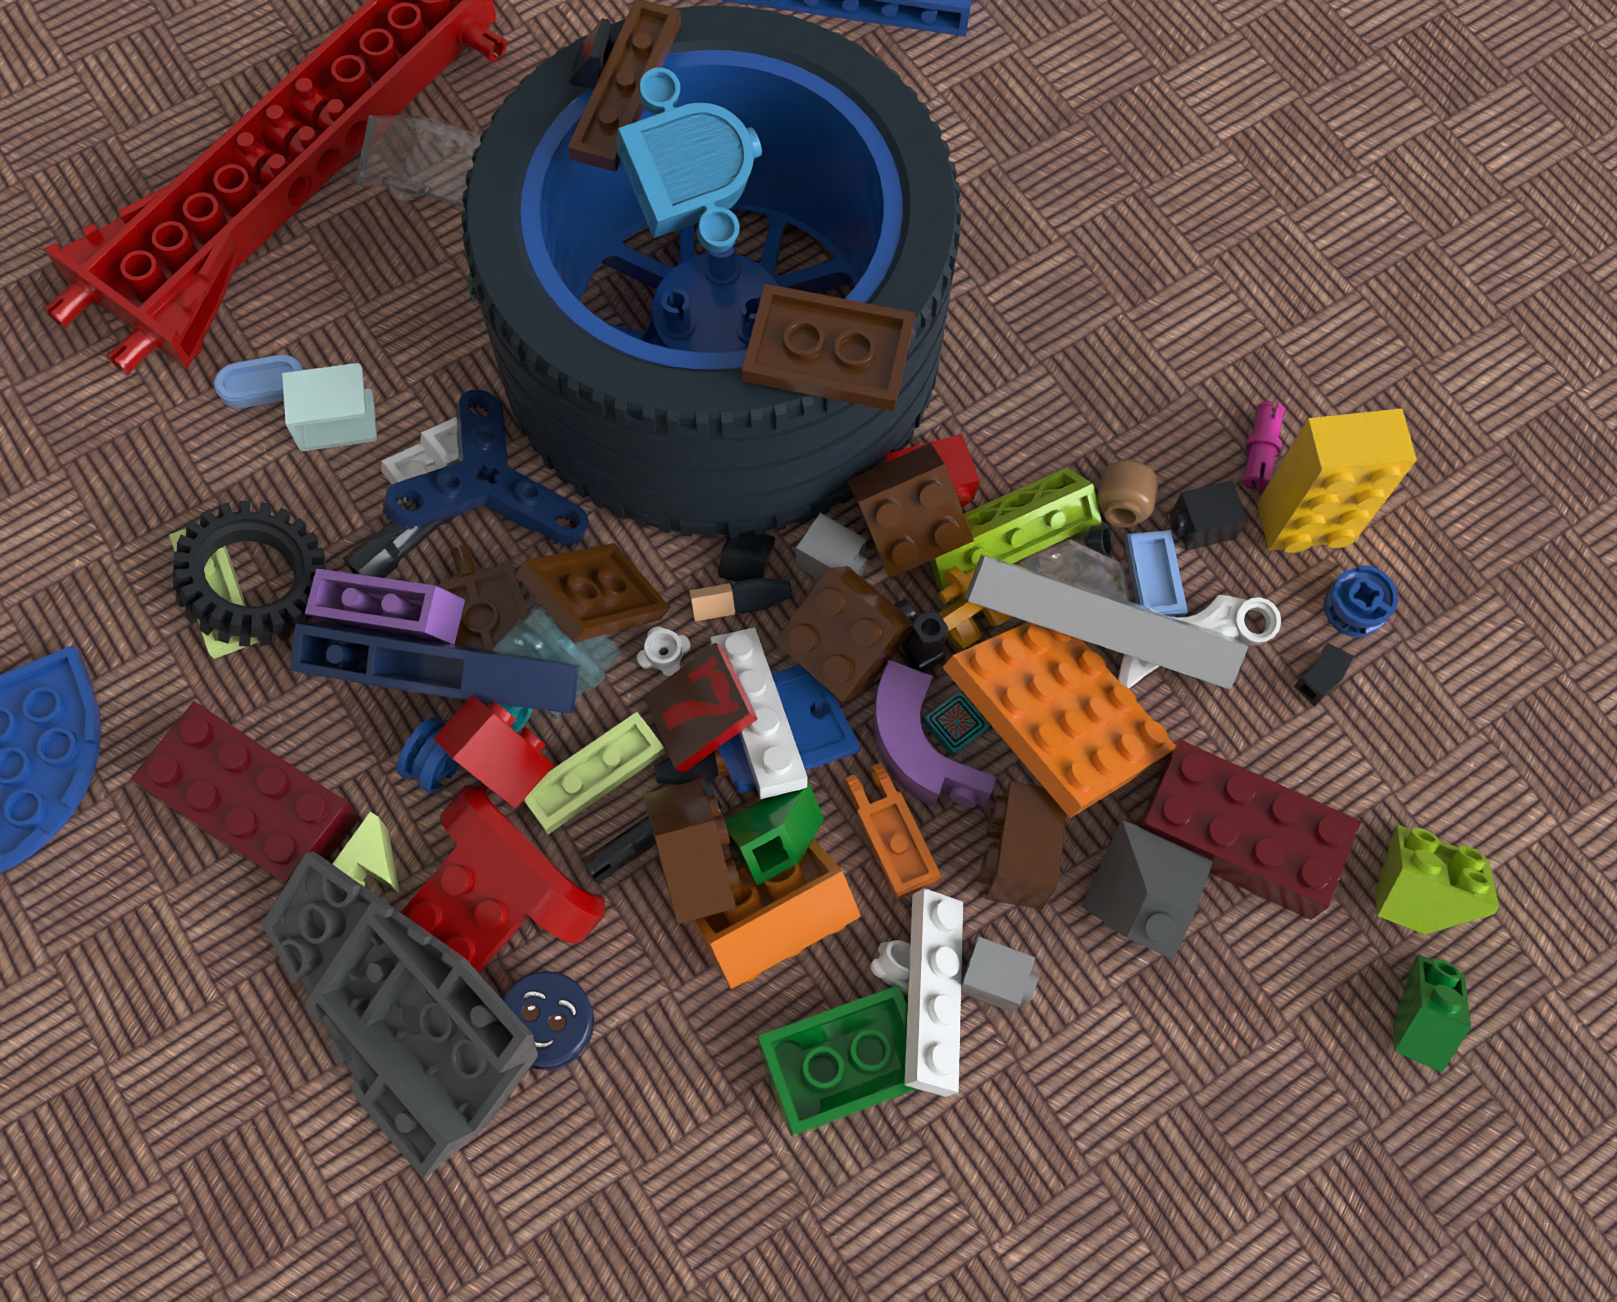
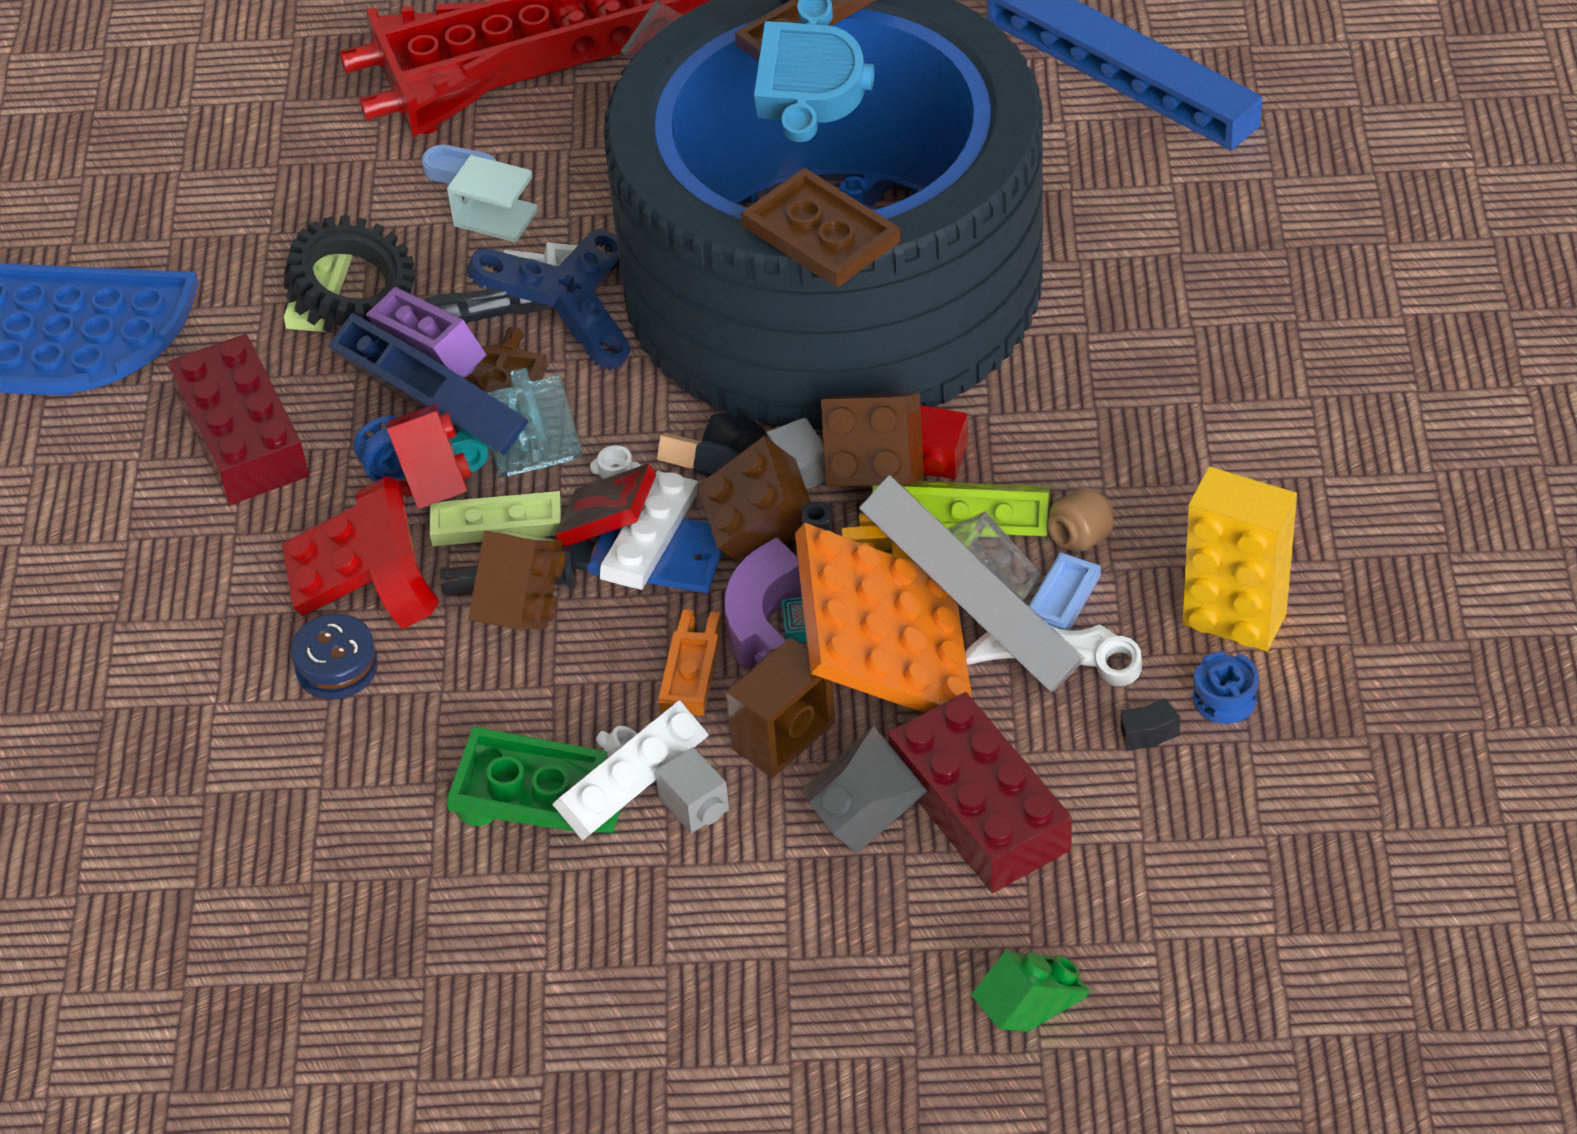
camera: 40 degrees right, 20 degrees down
dark grey wedge [261,851,538,1178] -> none
yellowish green slope [333,812,399,893] -> none
reddish brown plate [516,543,671,643] -> none
orange slope [692,838,861,989] -> none
green slope [725,780,824,886] -> none
black hinge [1077,524,1113,561] -> none
black brick [1170,480,1248,551] -> none
lime slope [1375,824,1499,935] -> none

